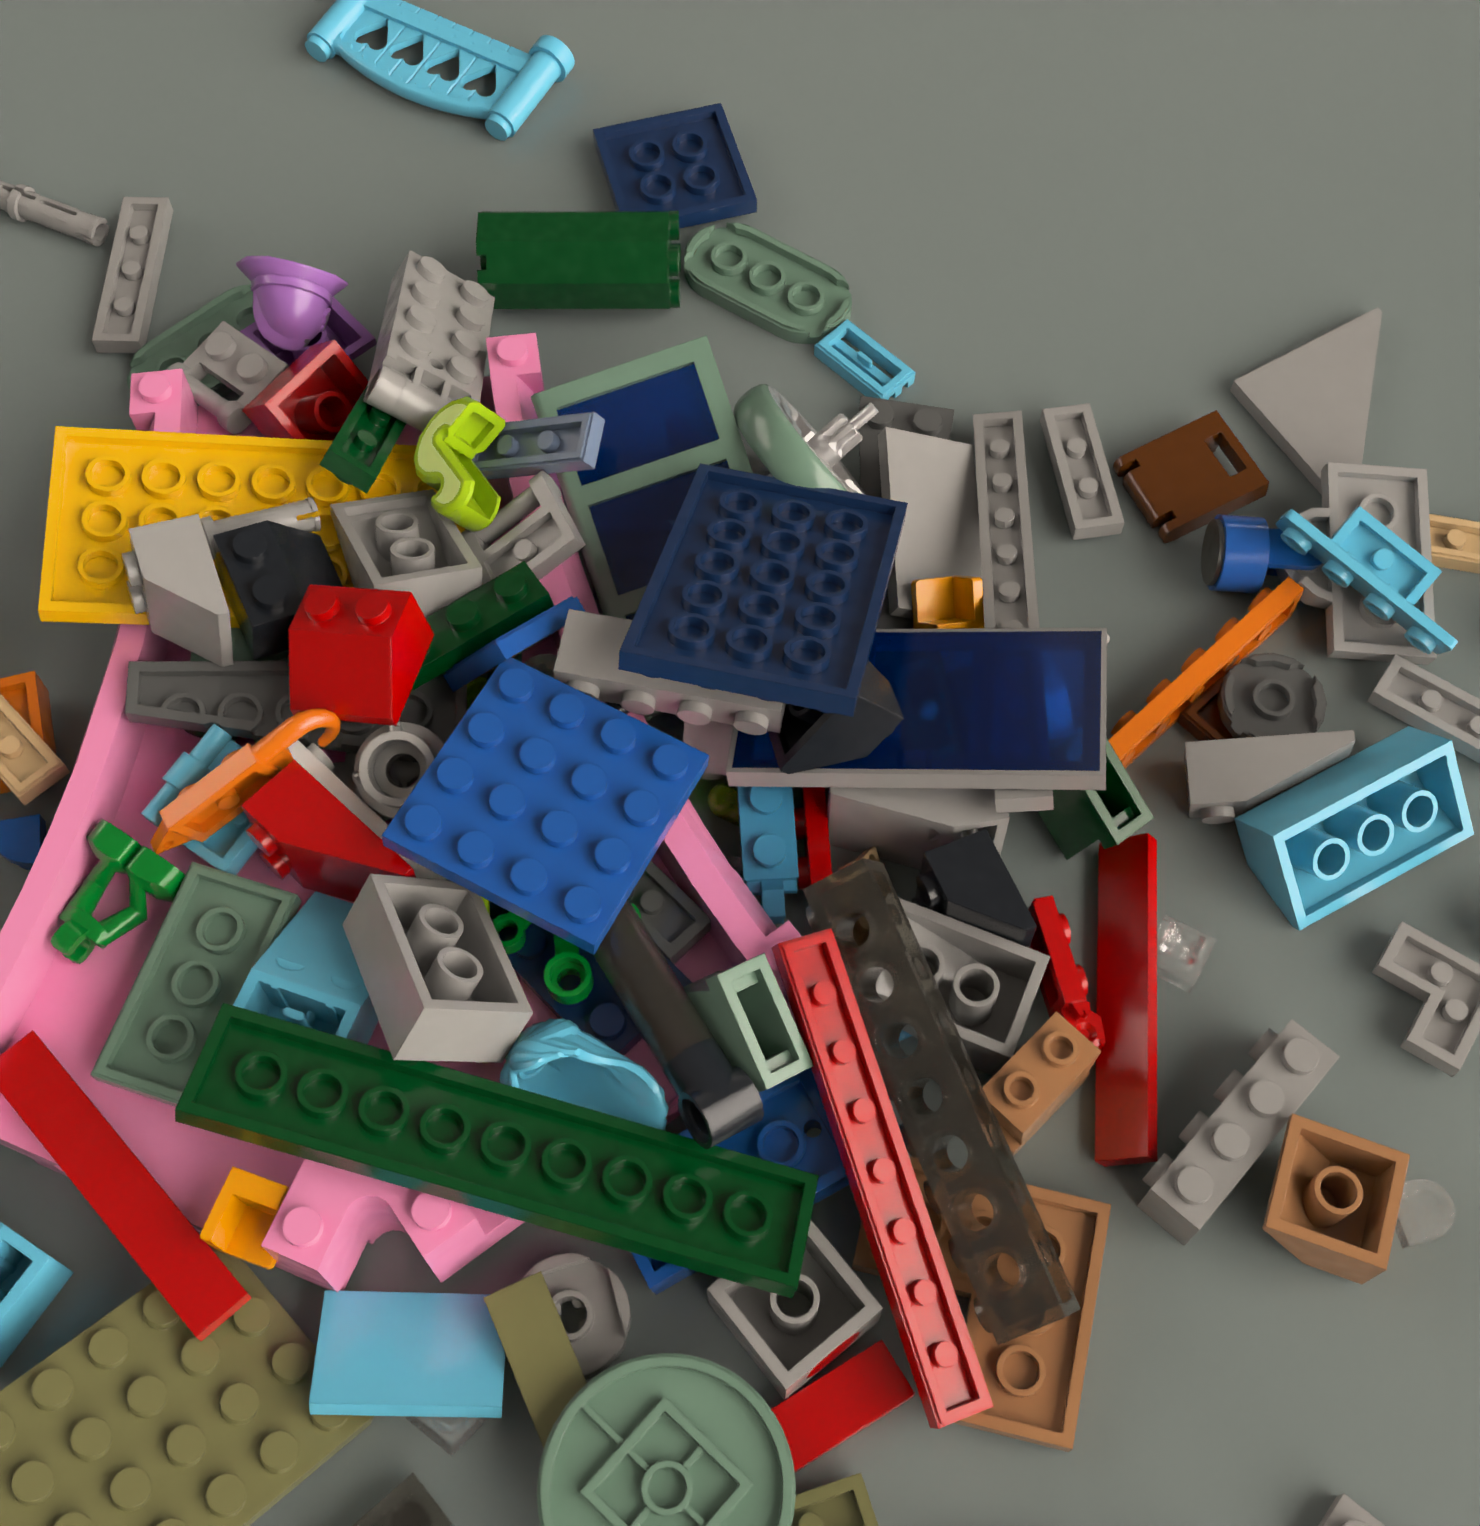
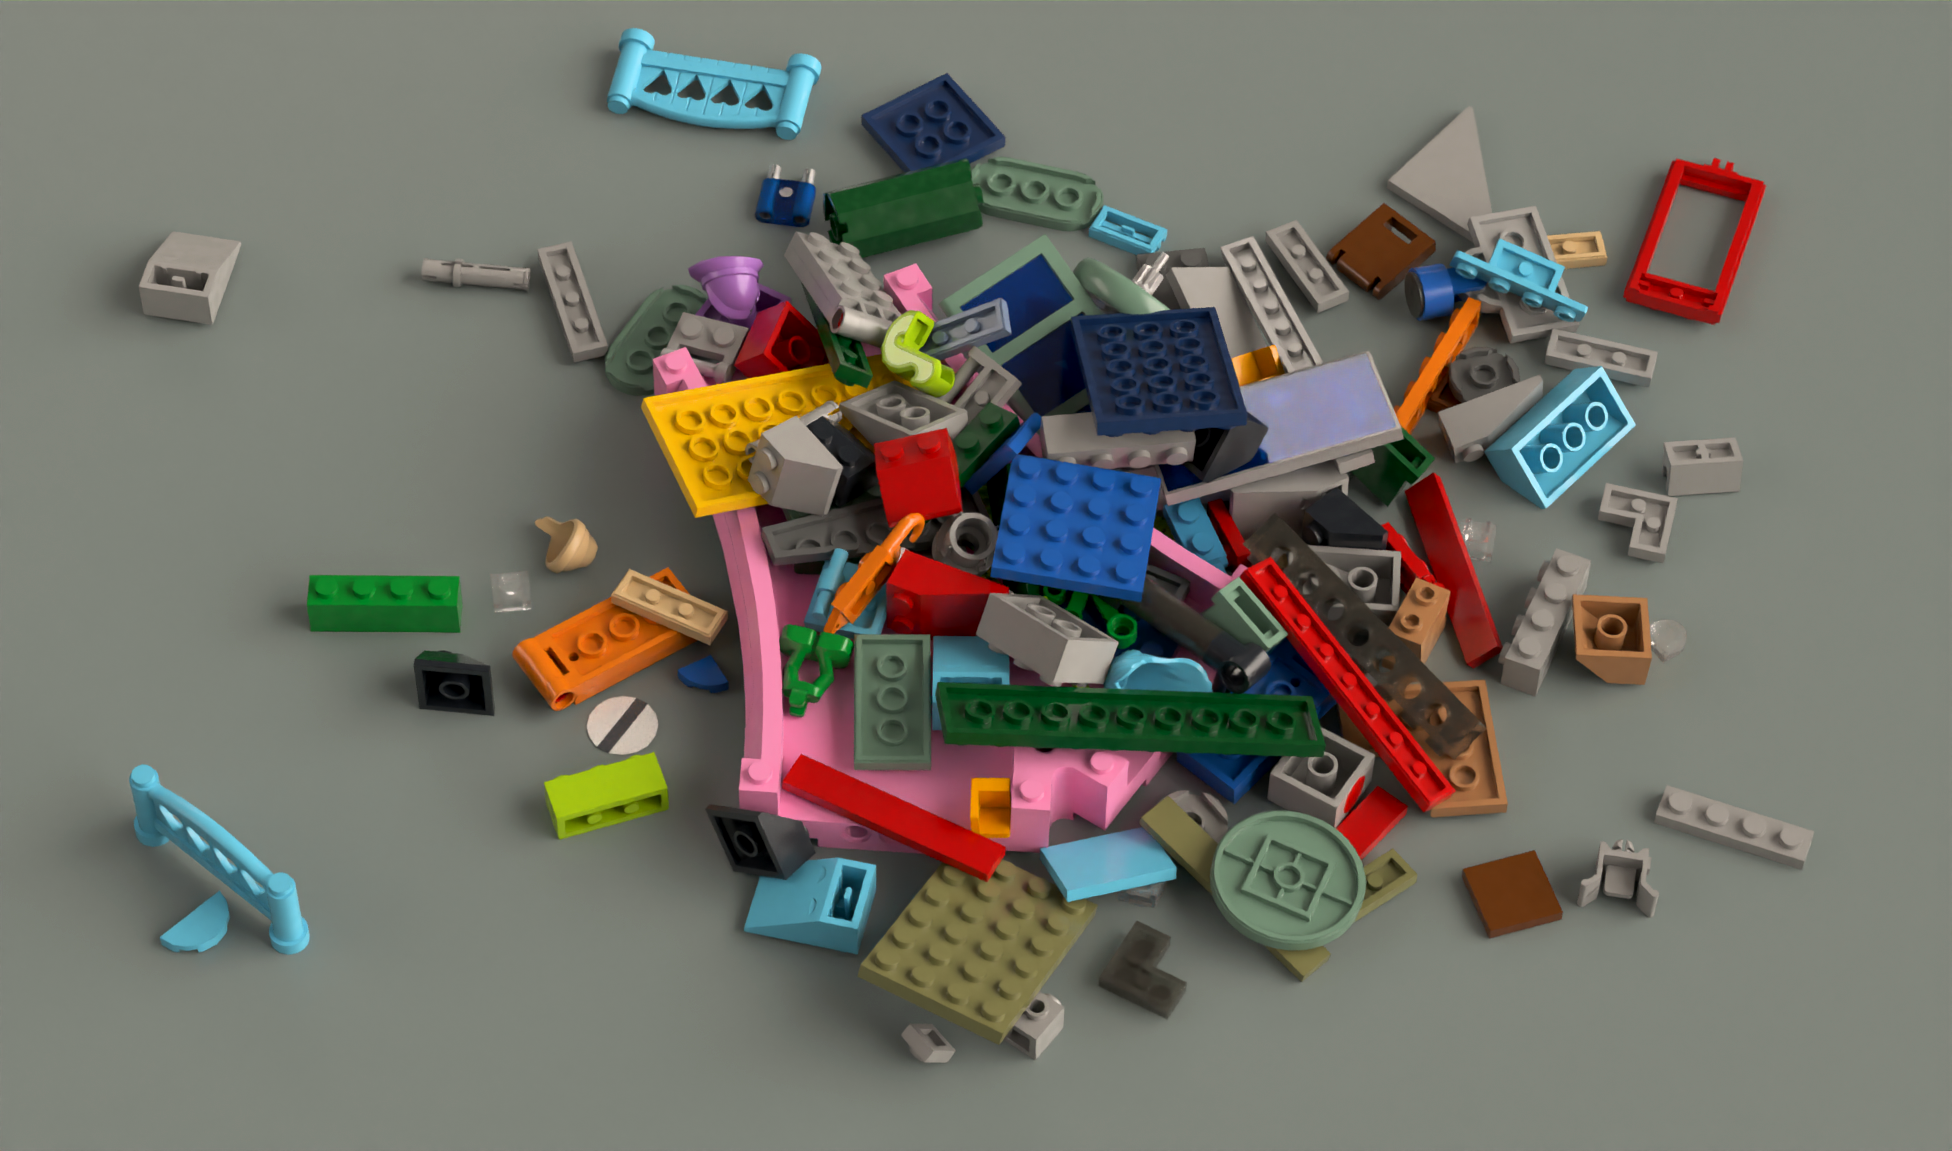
camera: 20 degrees left, 10 degrees down
none -> clear blue piece [755,164,816,227]

